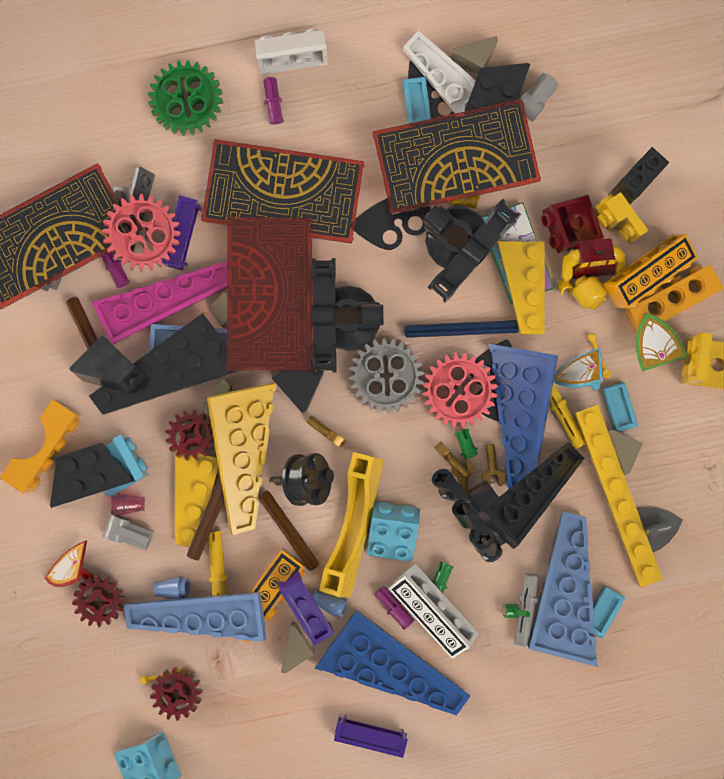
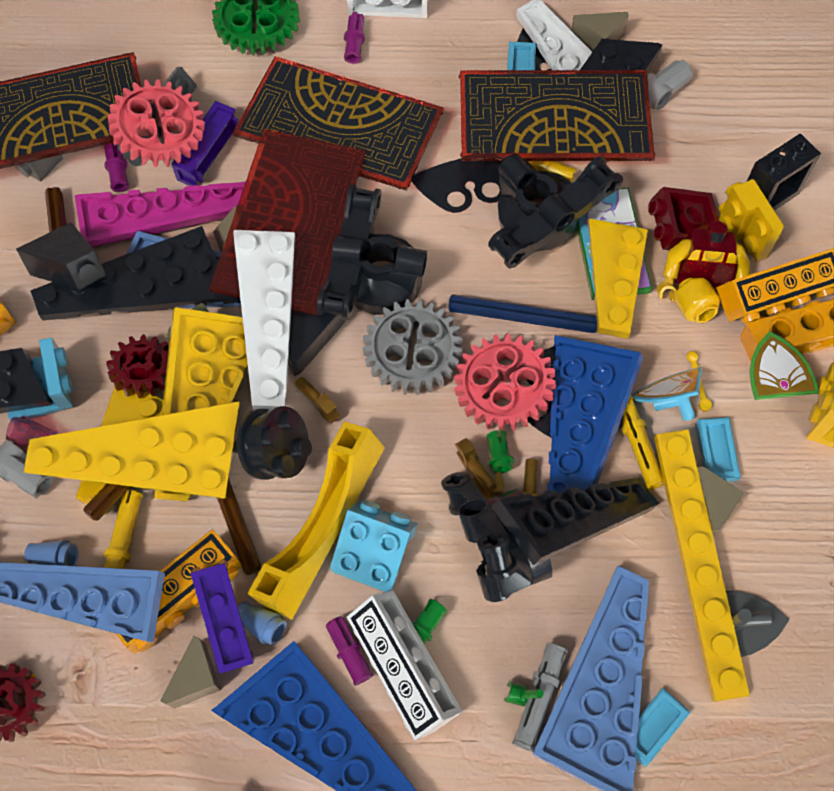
camera: 15 degrees right, 20 degrees down
none -> yellow wing [24,401,240,499]
none -> white wing [233,230,295,410]

